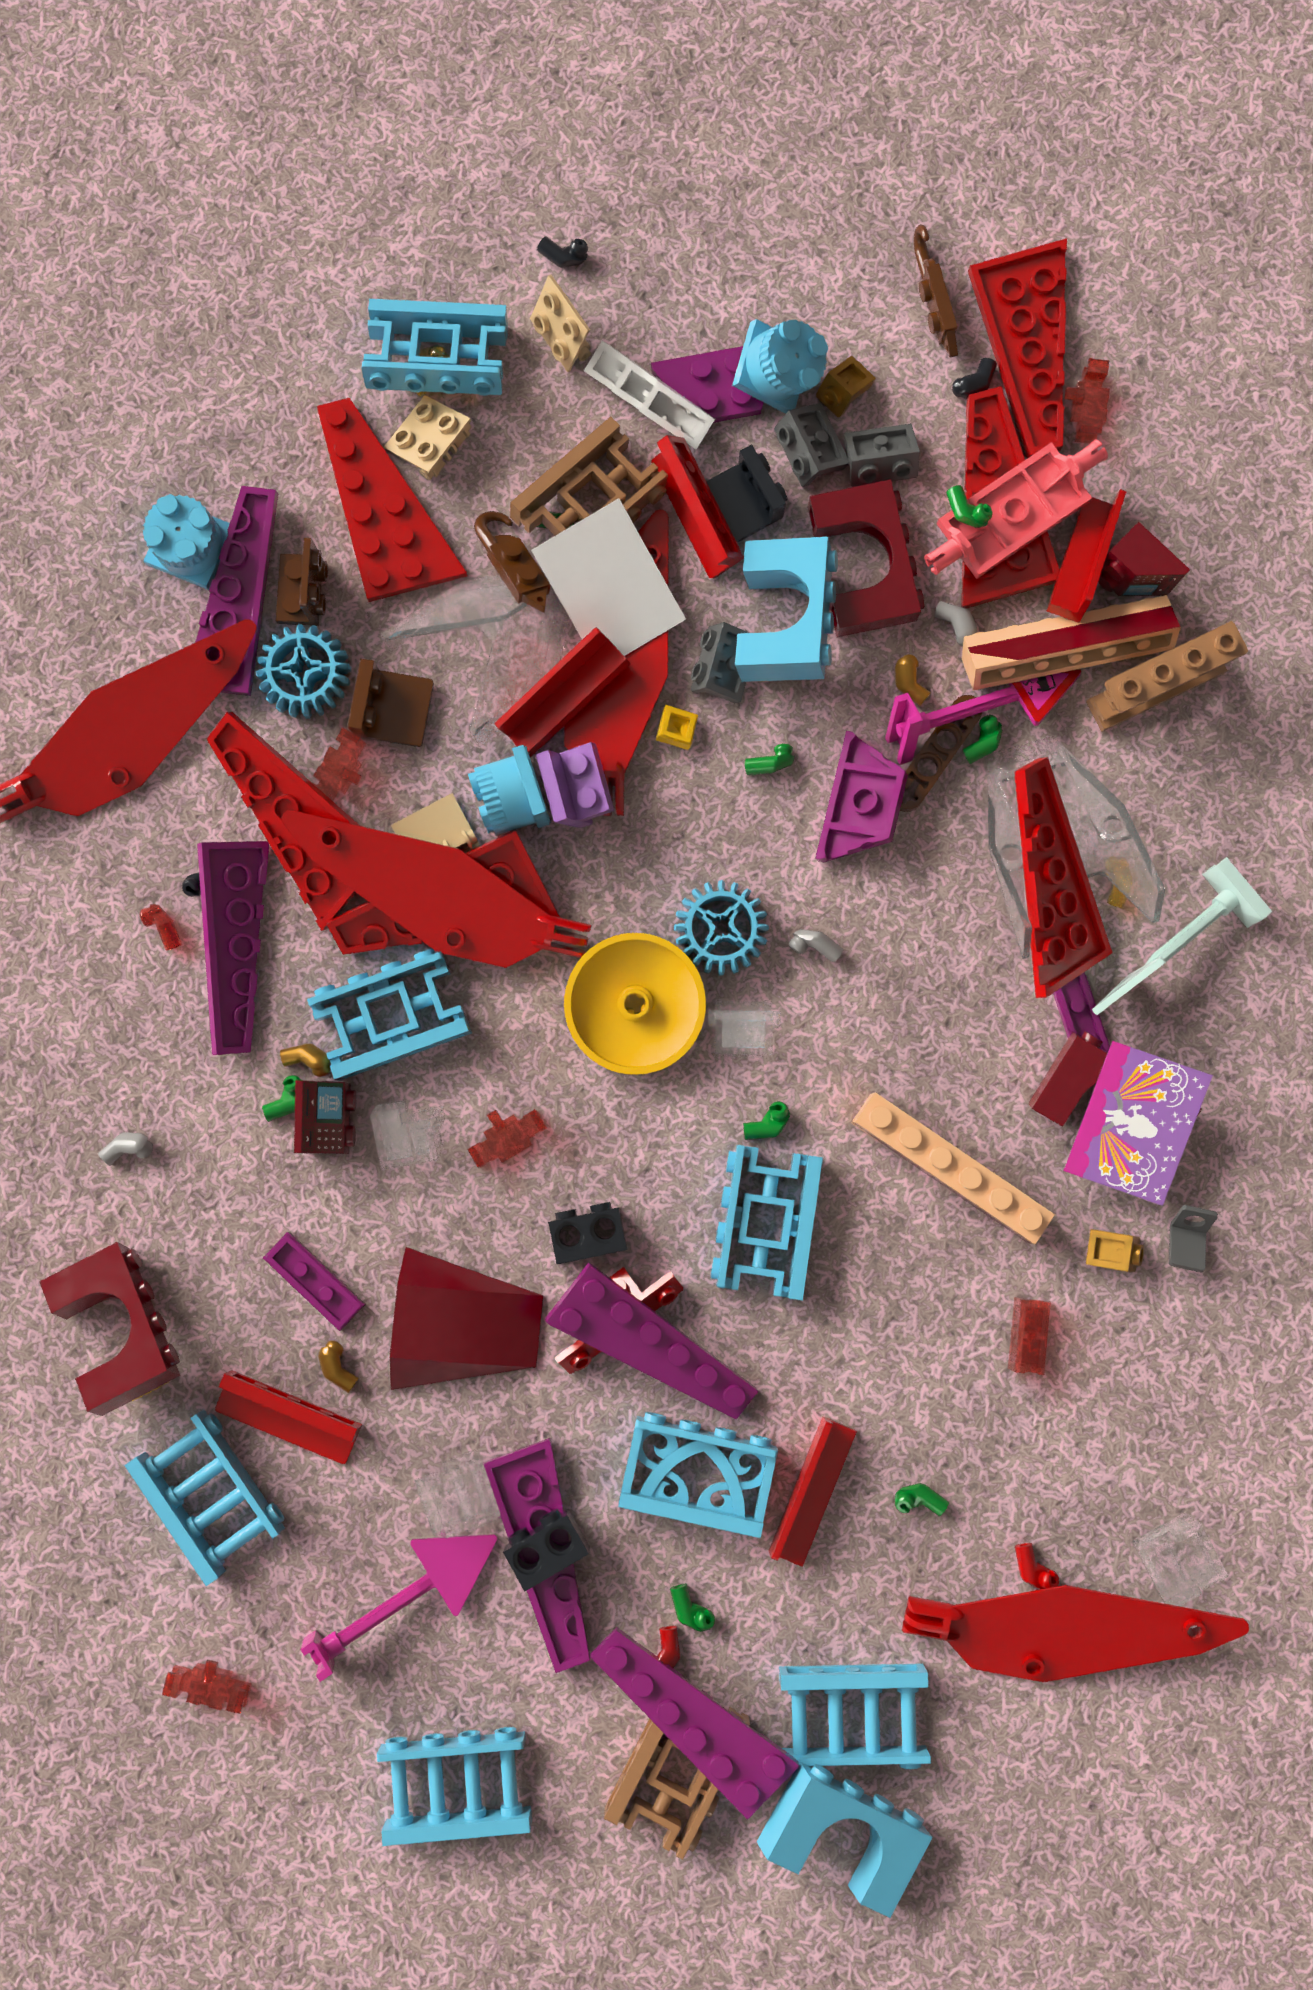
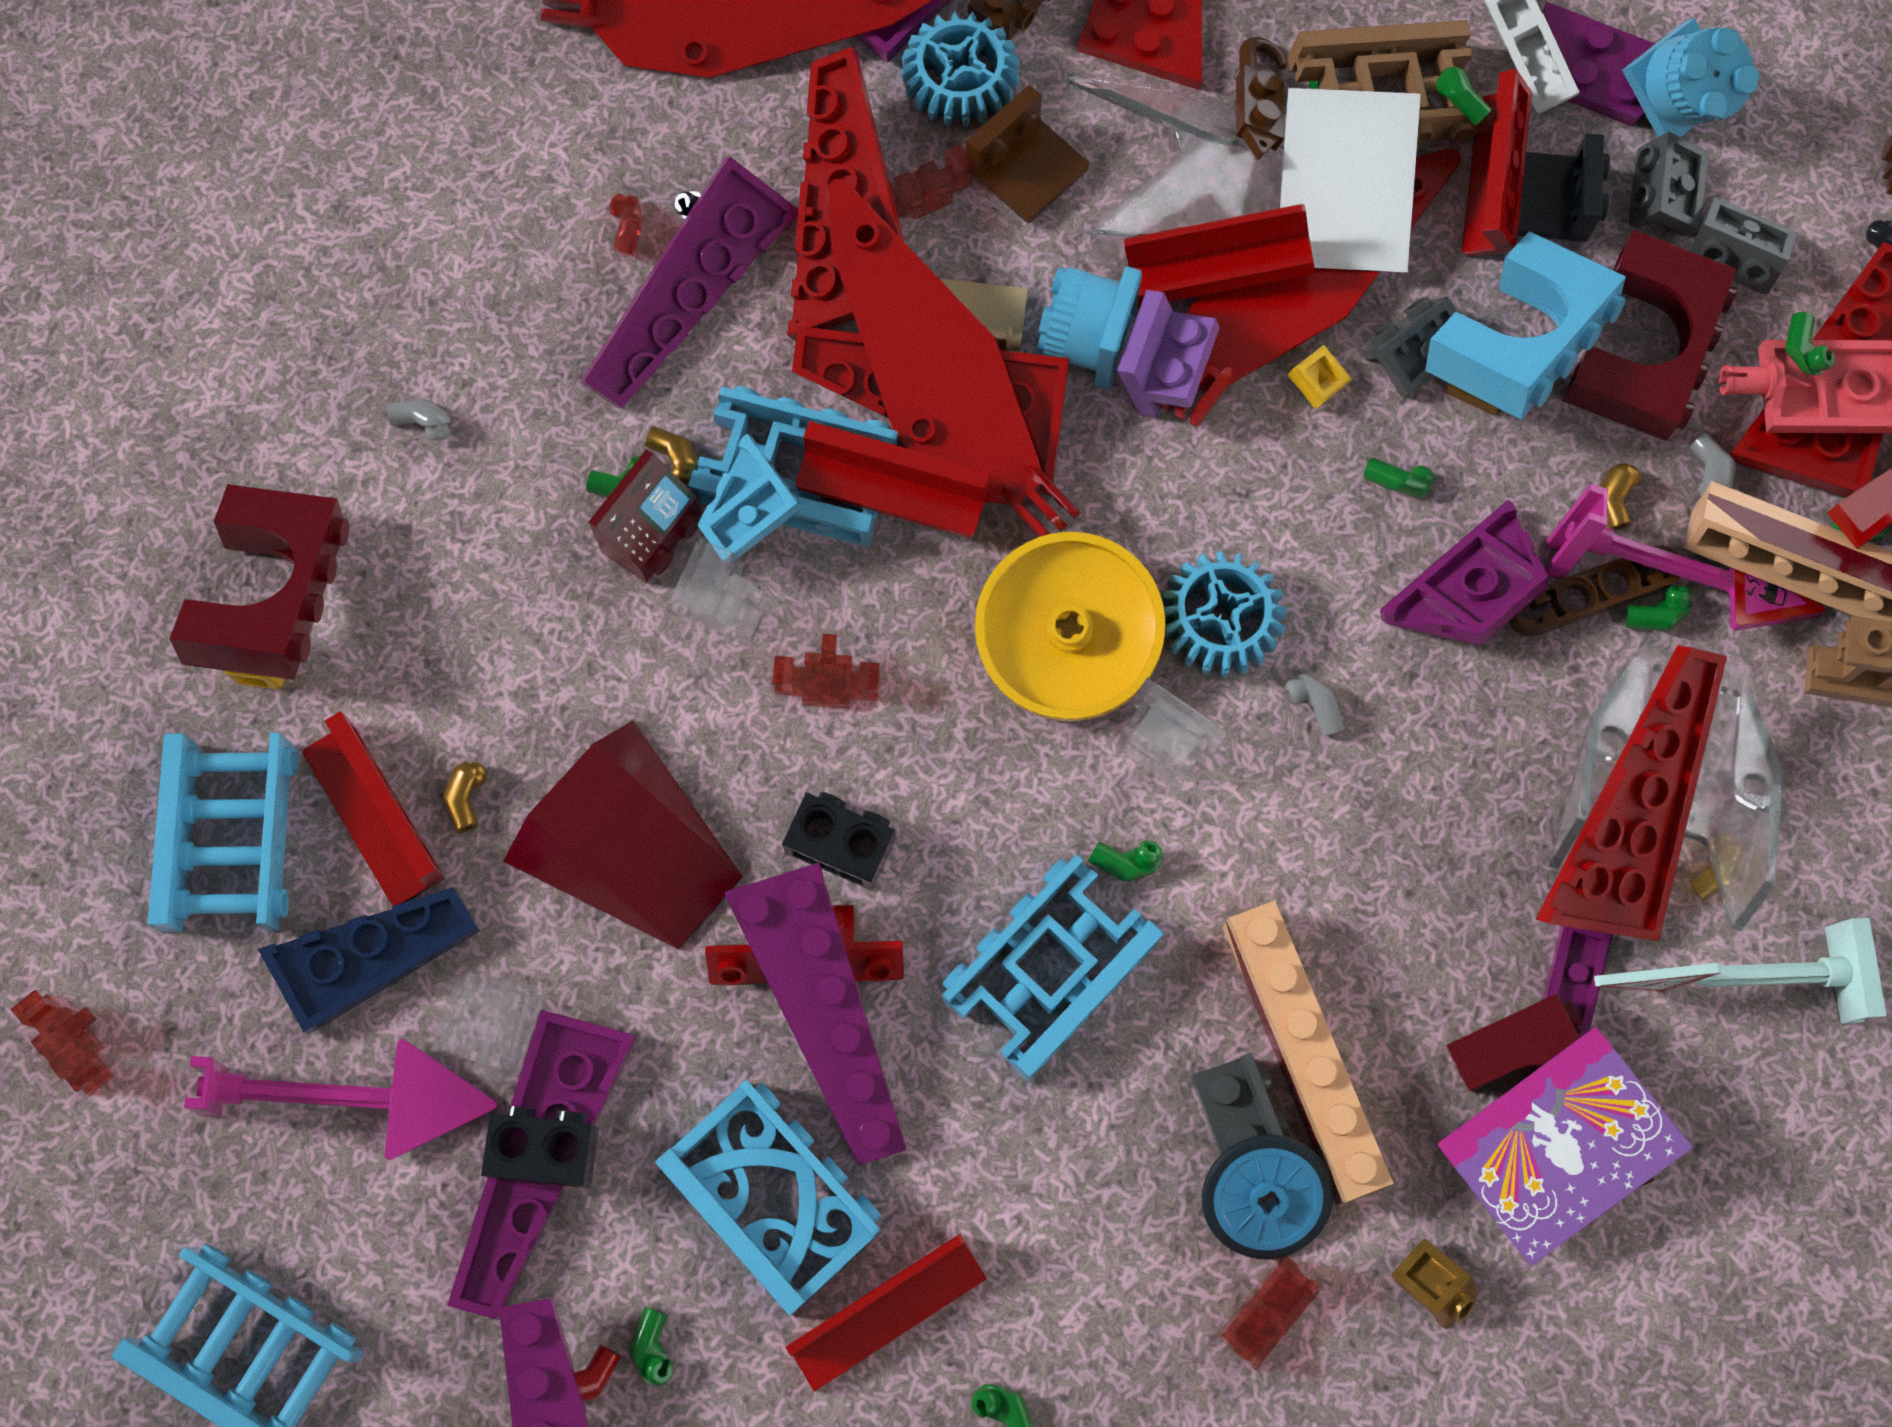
camera: 35 degrees right, 10 degrees down
magenta tile [263,1232,366,1331] -> none
pearl gold bracket [816,356,876,417] -> none
dark grey bracket [1169,1205,1218,1273] -> none
none -> dark blue wing [258,887,480,1034]
none -> medium azure wing [698,434,803,565]
none -> red panel [795,421,990,538]
none -> dark grey bracket [1191,1053,1291,1155]
none -> dark azure wheel [1202,1135,1334,1259]
none -> green arm [1436,67,1491,126]

